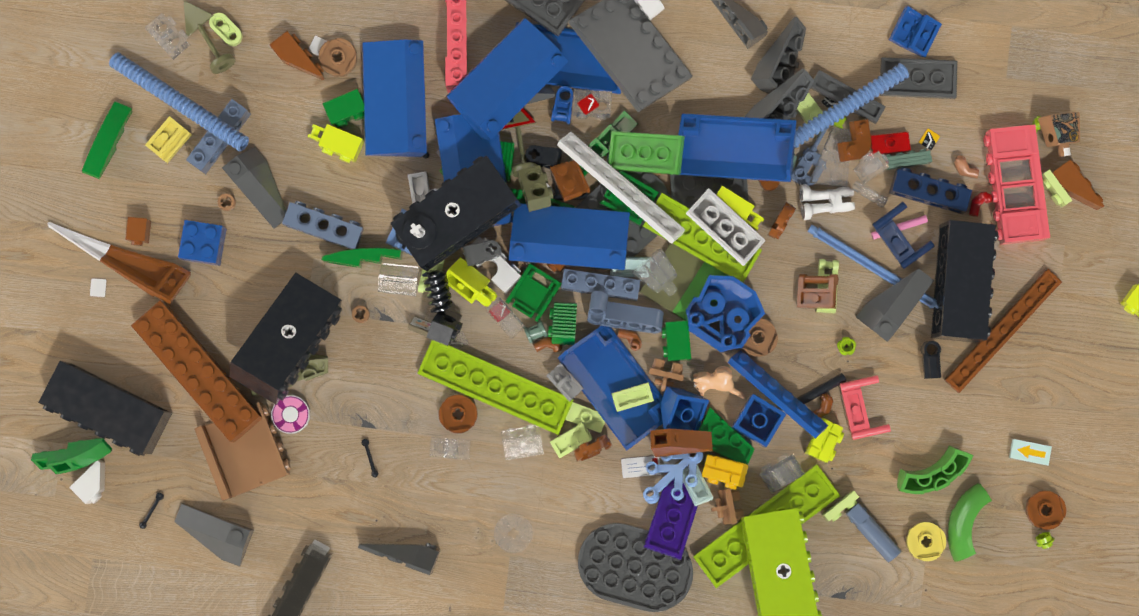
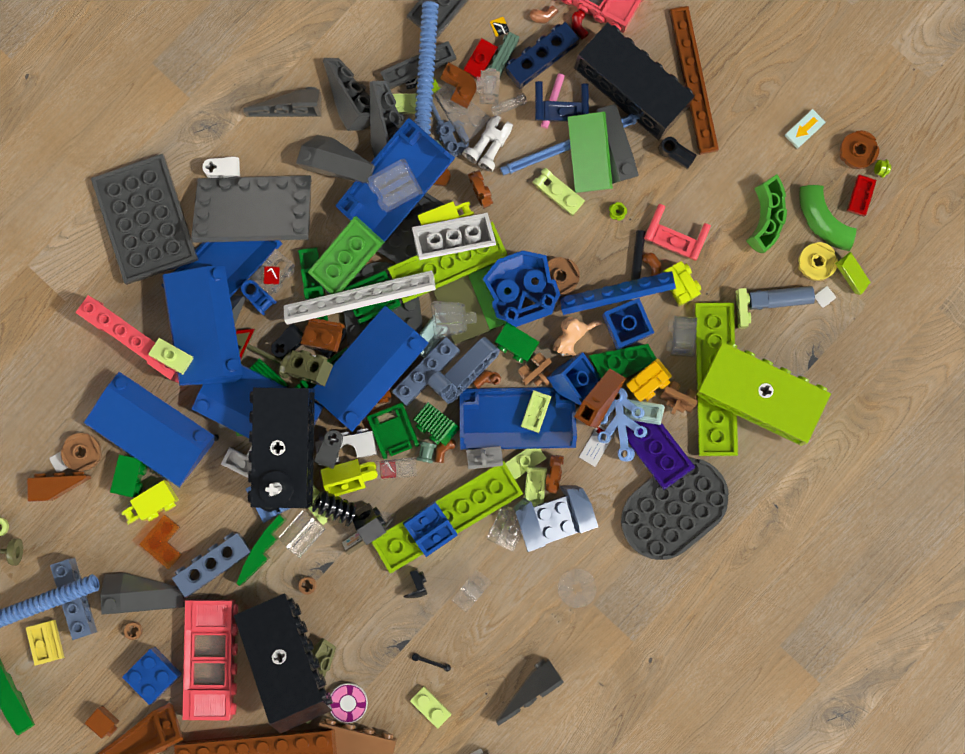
camera: 55 degrees left, 0 degrees up
dark orange plate [439,395,478,433] -> none
plate [797,274,839,309] -> none
none -> clear orange plate [139,515,183,570]
none -> yellowish green plate [148,338,194,375]
none -> coral window [182,599,239,721]
none -> dark grey wedge [296,135,375,184]
none -> clear brick [368,159,423,213]
none -> blue slope [403,501,458,557]
none -> black plate [403,569,428,598]
none -> yellowish green plate [410,686,452,729]
none -> piece [514,485,598,552]
none -> bright green tile [568,112,613,193]
none -> white sticker [815,286,836,308]
none -> lime slope [835,252,871,295]
none -> red plate [847,174,877,217]

